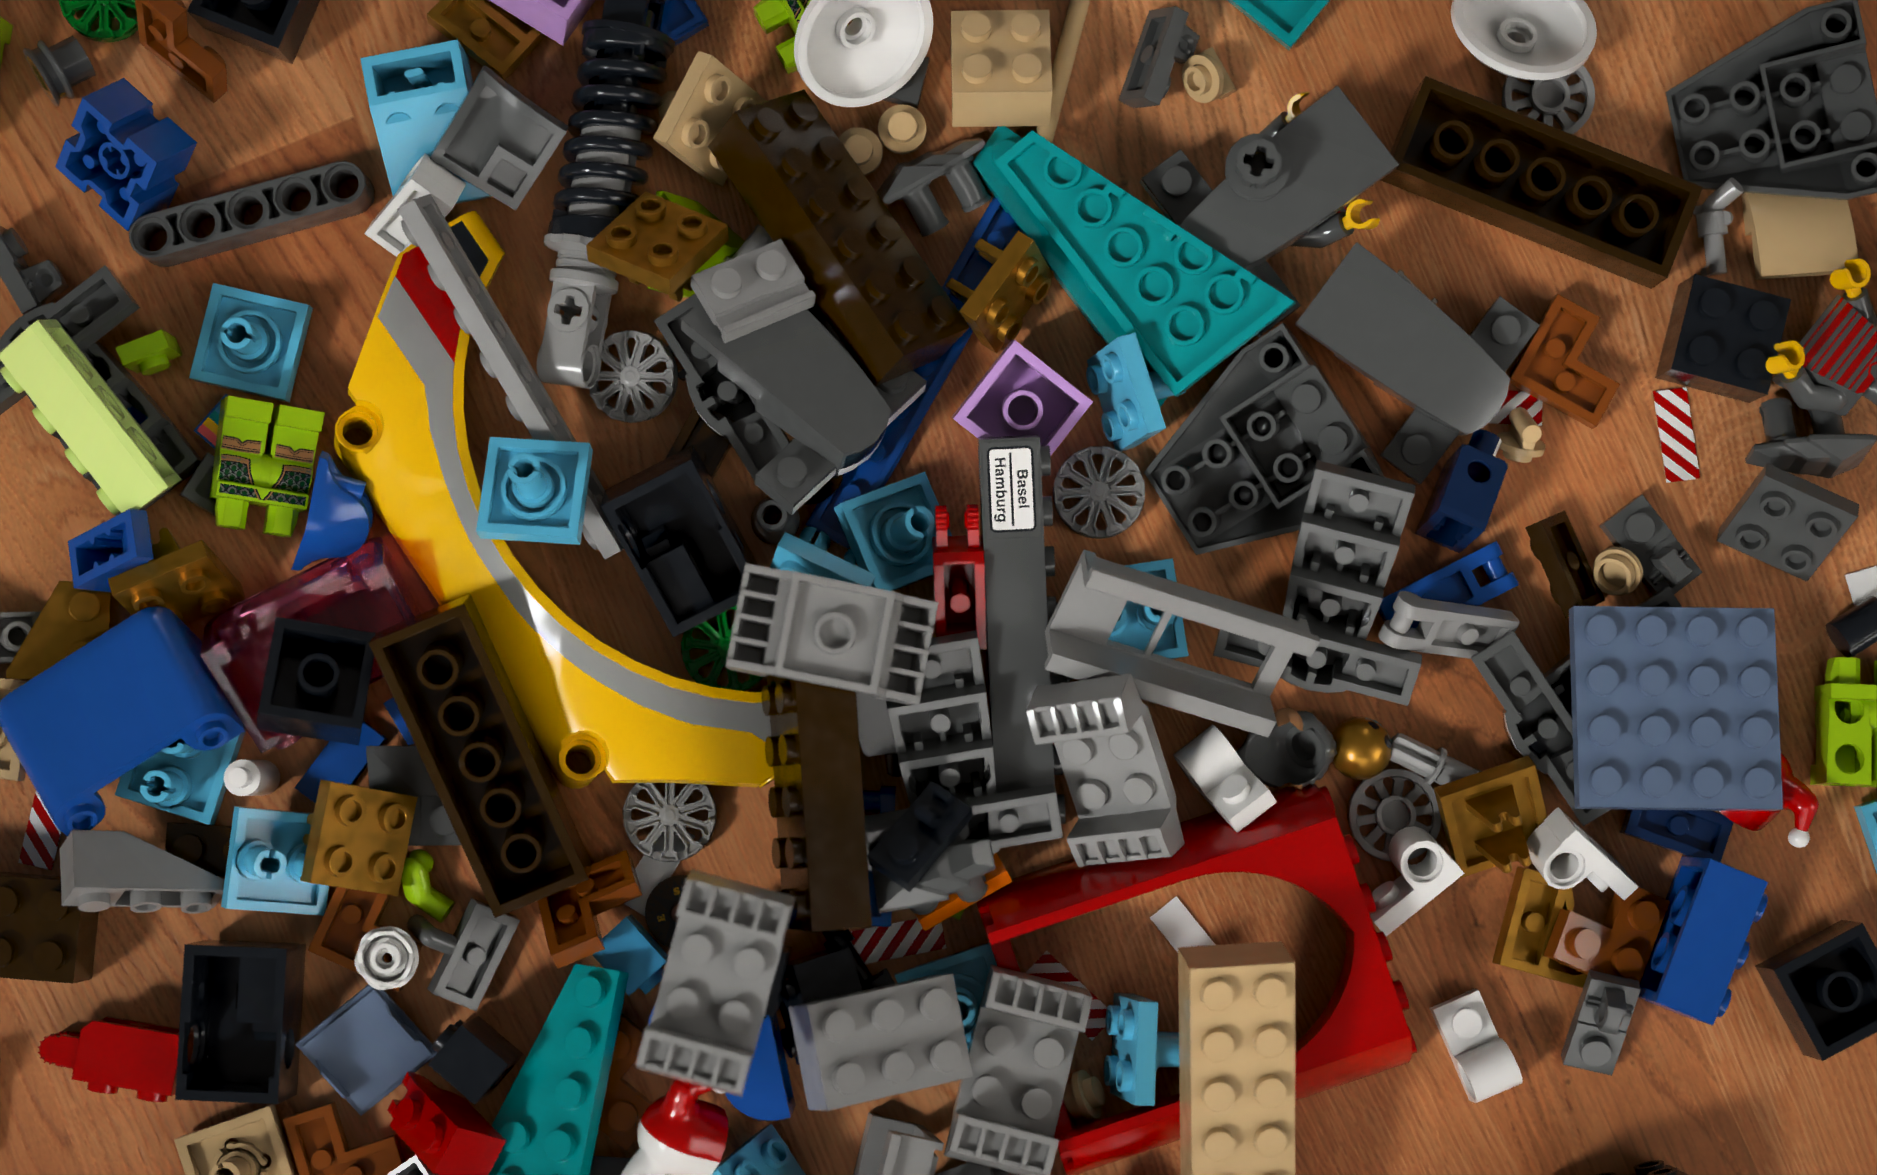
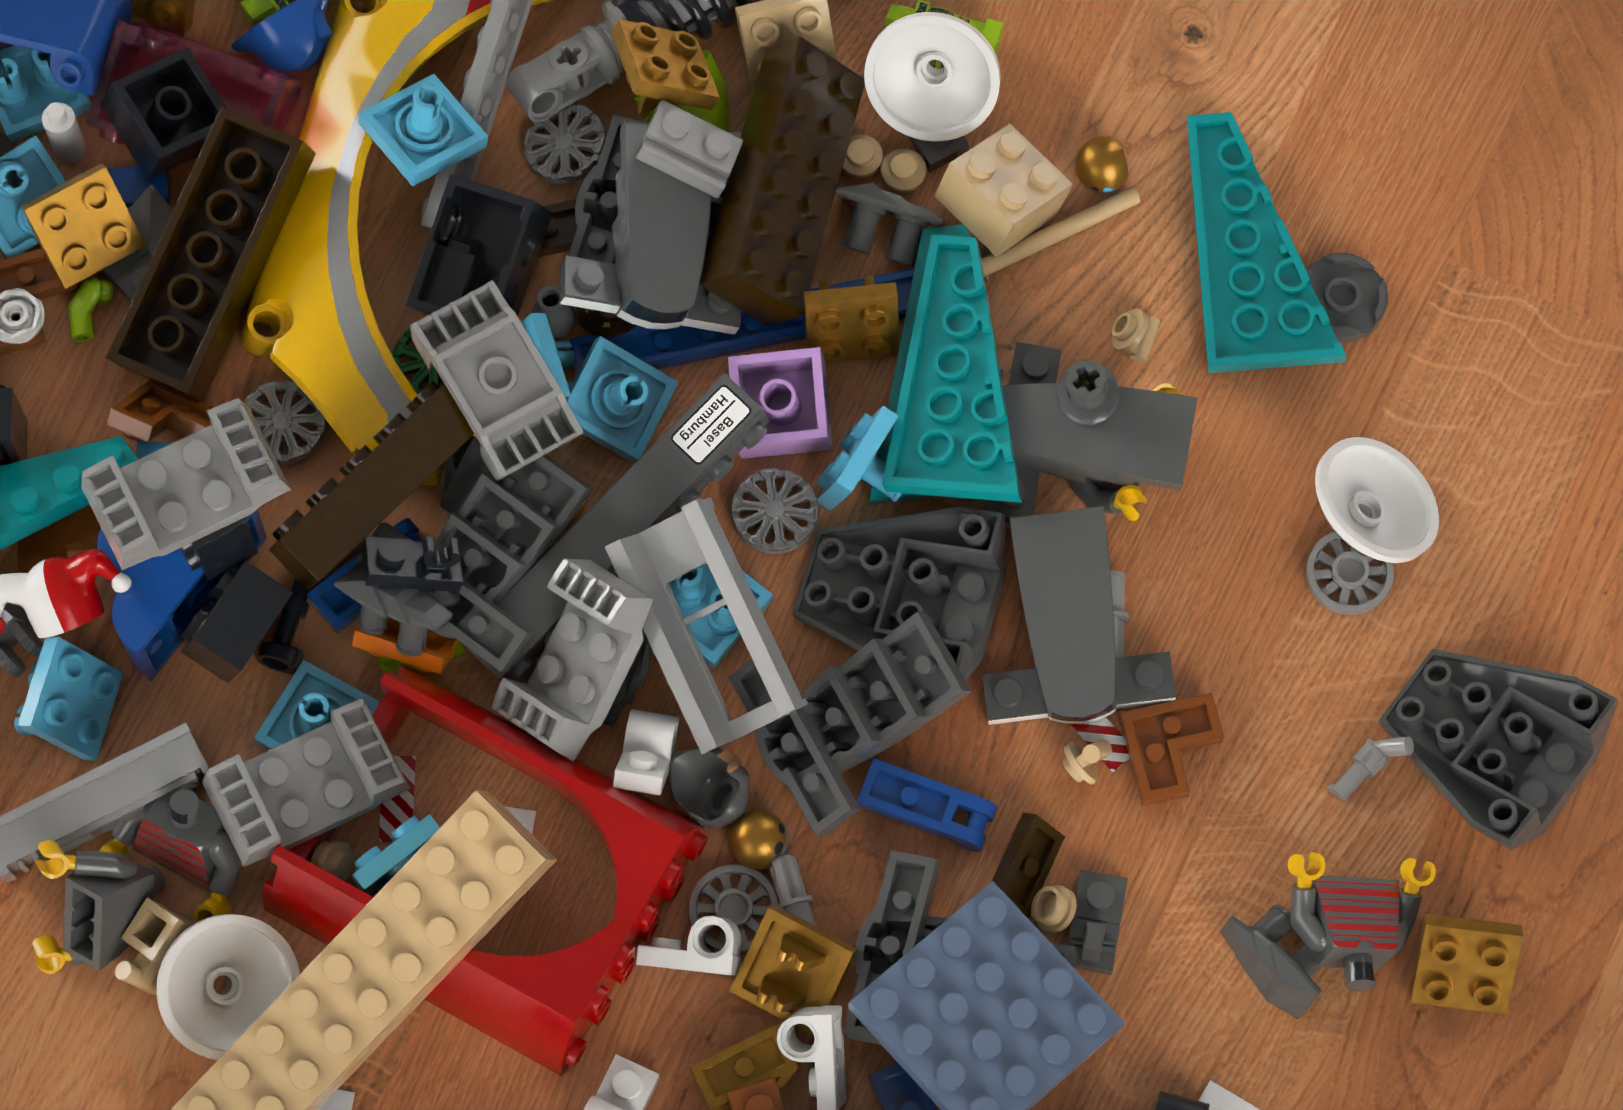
camera: 50 degrees right, 15 degrees down
dark grey plate [407,898,520,1011] -> none
light grey brick [789,973,973,1111] -> none
sticker [851,919,946,964] -> none
red hinge [932,504,987,650] -> none
dark grey hinge [1118,6,1200,108] -> none
light grey plate [1378,591,1520,659] -> none
dark brown brick [1381,76,1703,289] -> none
dark blue torso [1415,429,1508,554] -> none
sticker [1653,387,1700,483] -> none
black brick [1655,274,1791,403] -> none
dark grey plate [1717,463,1859,581] -> none
tan slope [1741,192,1858,280] -> none

